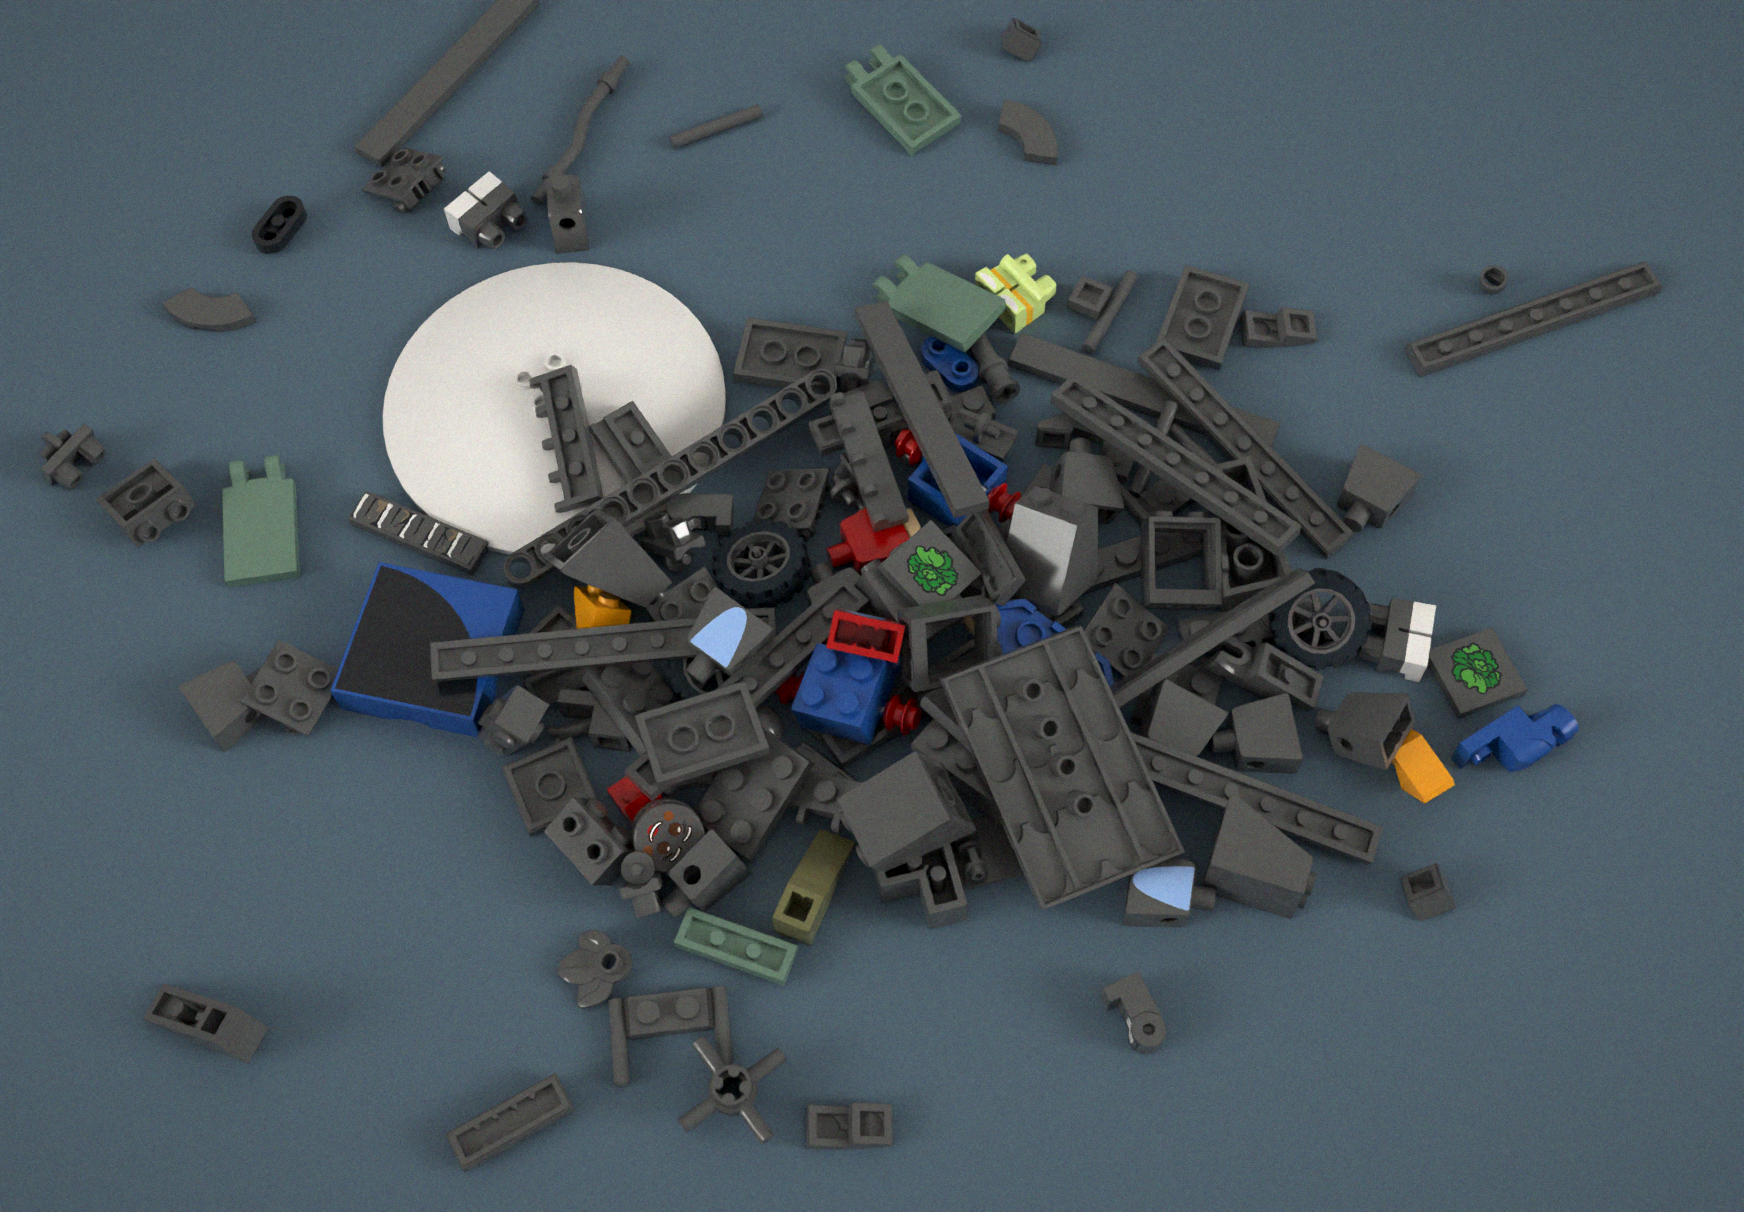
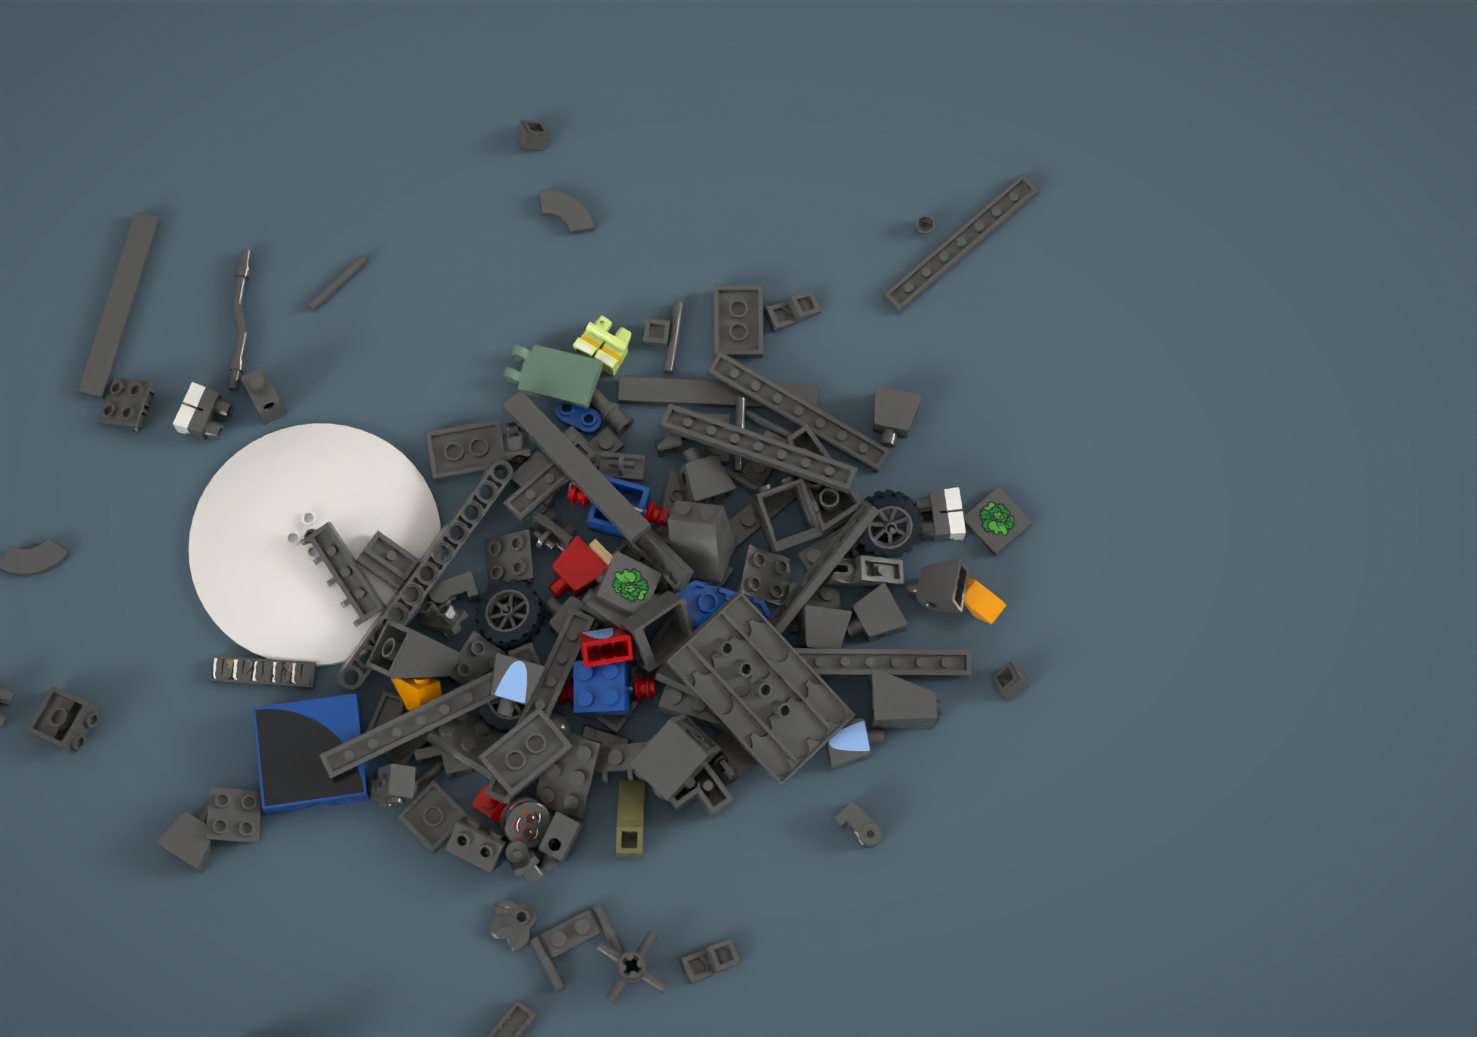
camera: 25 degrees left, 10 degrees up
sand green tile [222,455,300,588] -> none
black plate [252,196,307,254] -> none
sand green plate [674,907,798,986] -> none
dark grey hinge [830,391,909,532] -> none
sand green tile [844,44,961,156] -> none
blue plate [1451,704,1579,772] -> none

